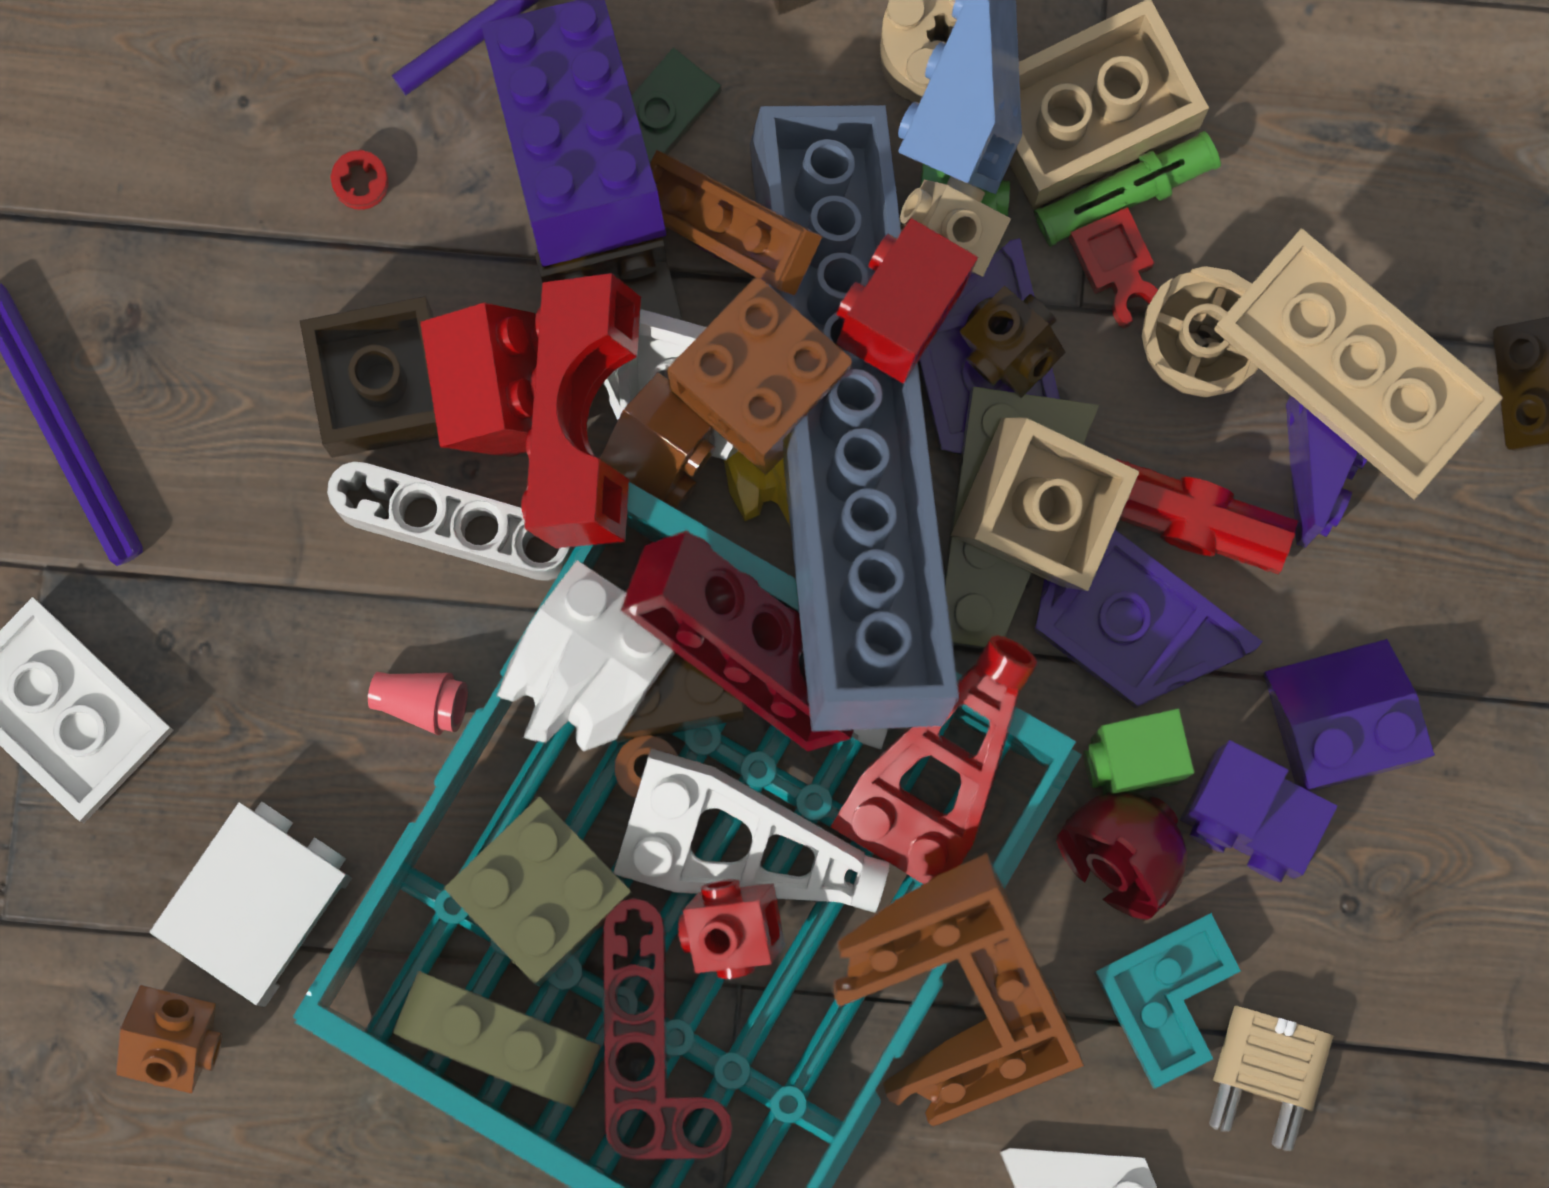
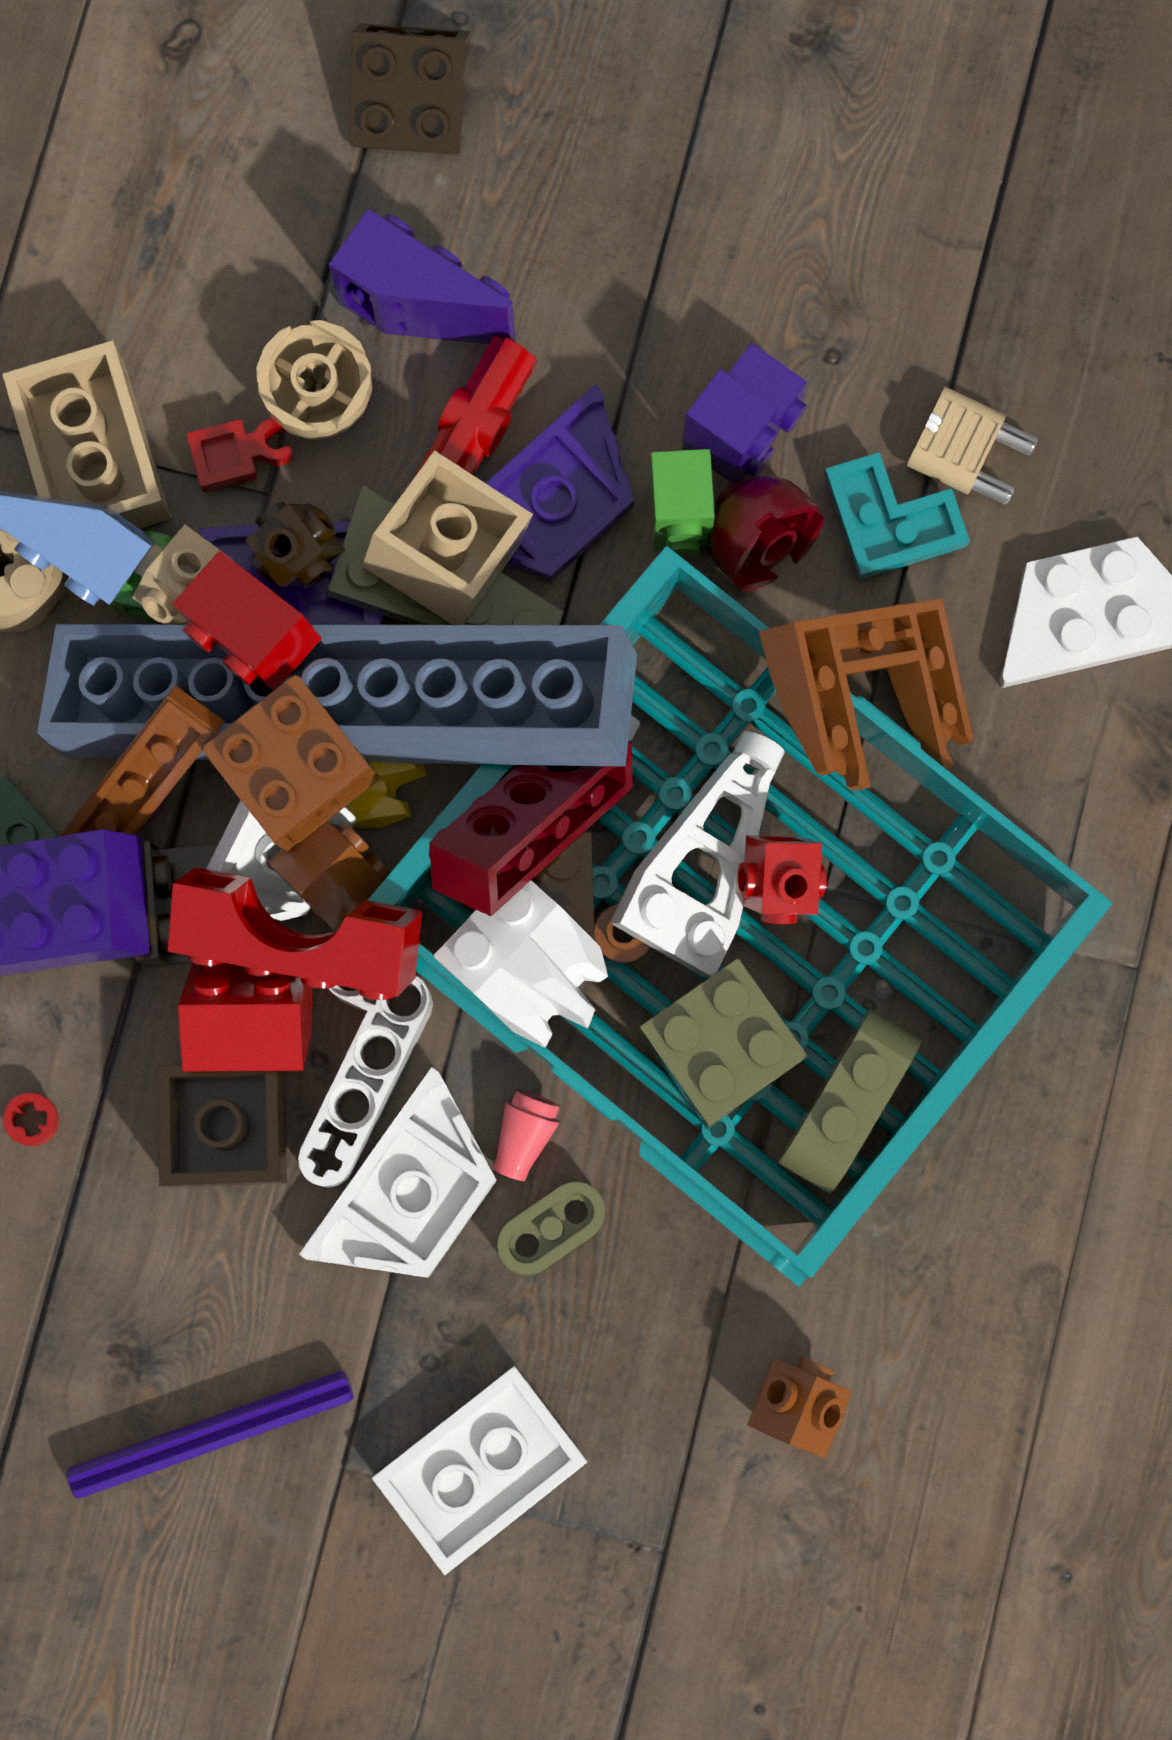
camera: 80 degrees left, 0 degrees up
white panel [149,801,352,1007] -> none
dark red beam [604,899,733,1159] -> none
plate [831,636,1037,884] -> none
bright green pin [1034,131,1221,247] -> none
tan plate [1214,228,1503,499] -> none
dark purple slope [1263,639,1435,792] -> none
none -> white wing [299,1067,497,1278]
none -> olive plate [497,1182,606,1275]

